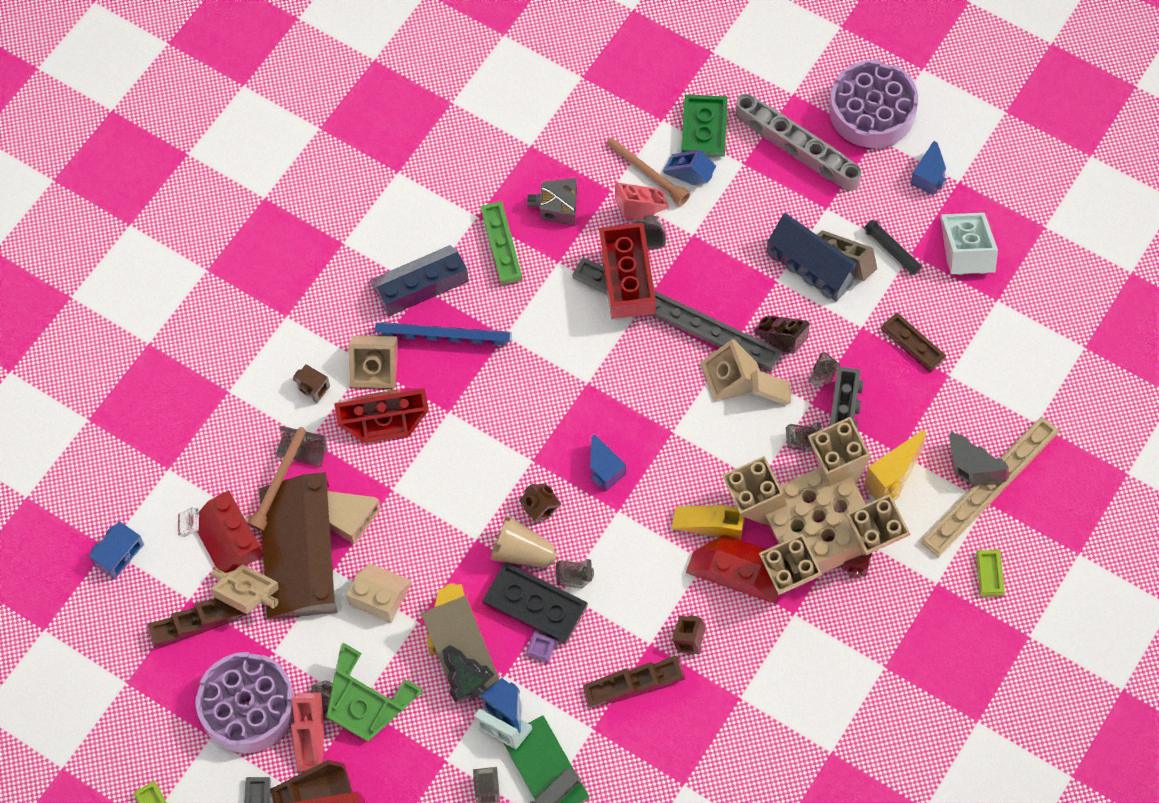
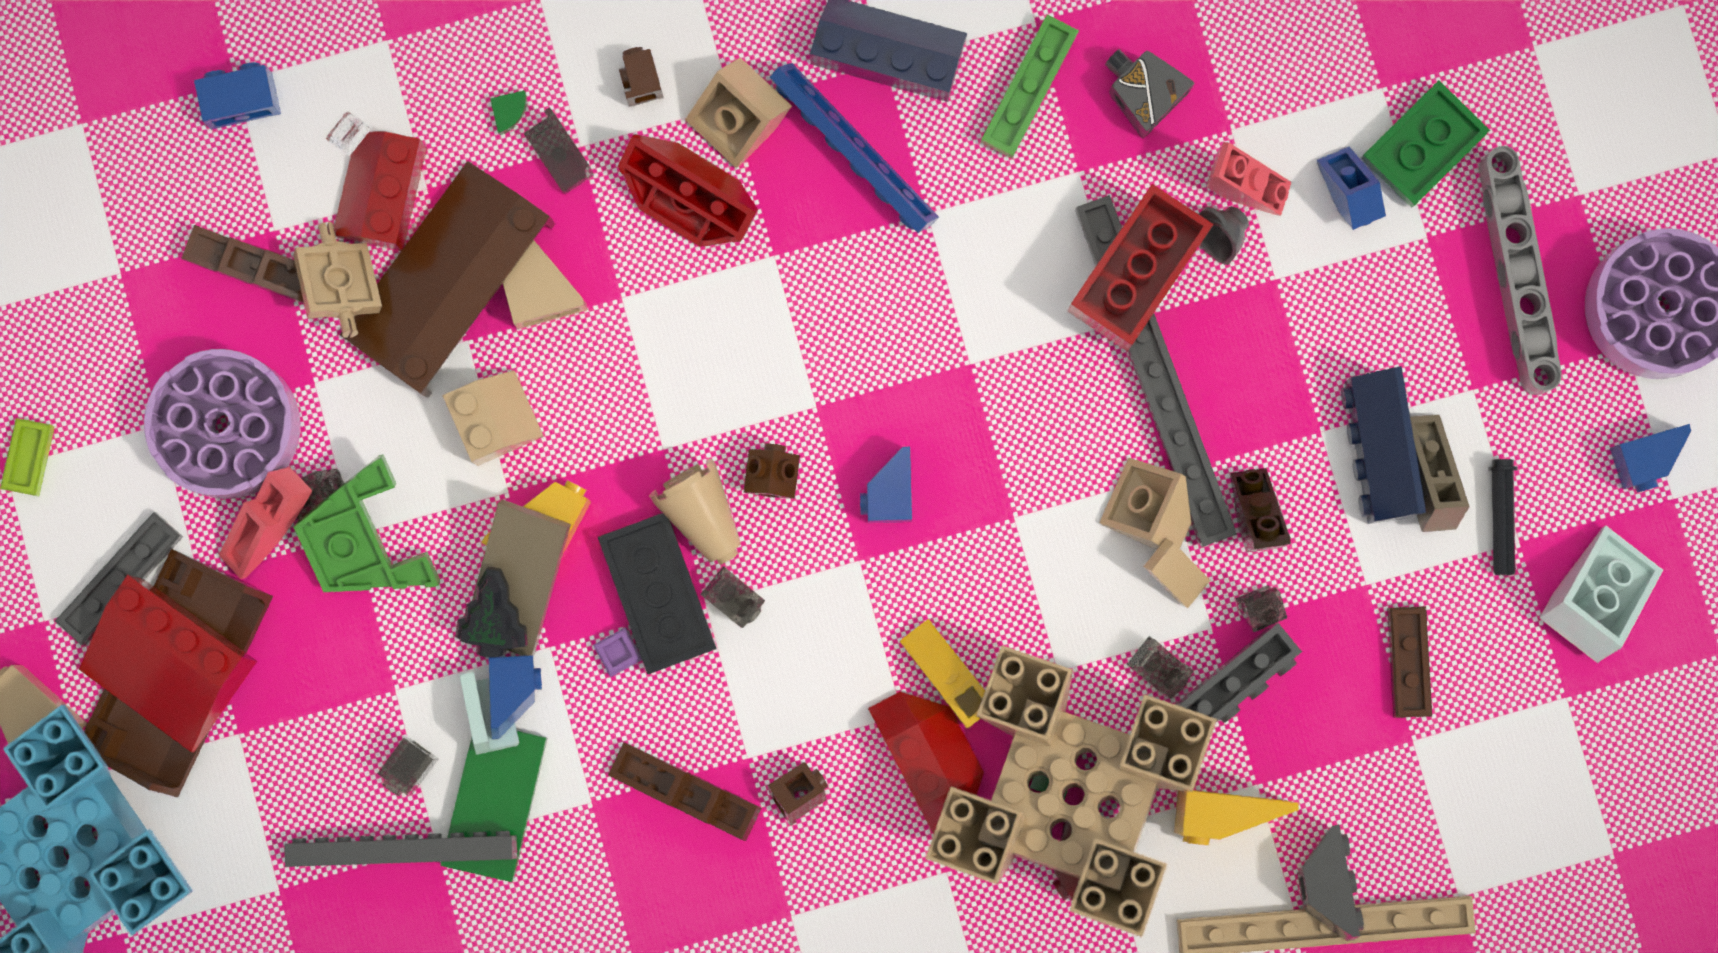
camera: 40 degrees right, 20 degrees up
nougat piece [247,427,306,531] -> none
nougat piece [607,138,691,206] -> none
none -> green tile [490,90,527,135]

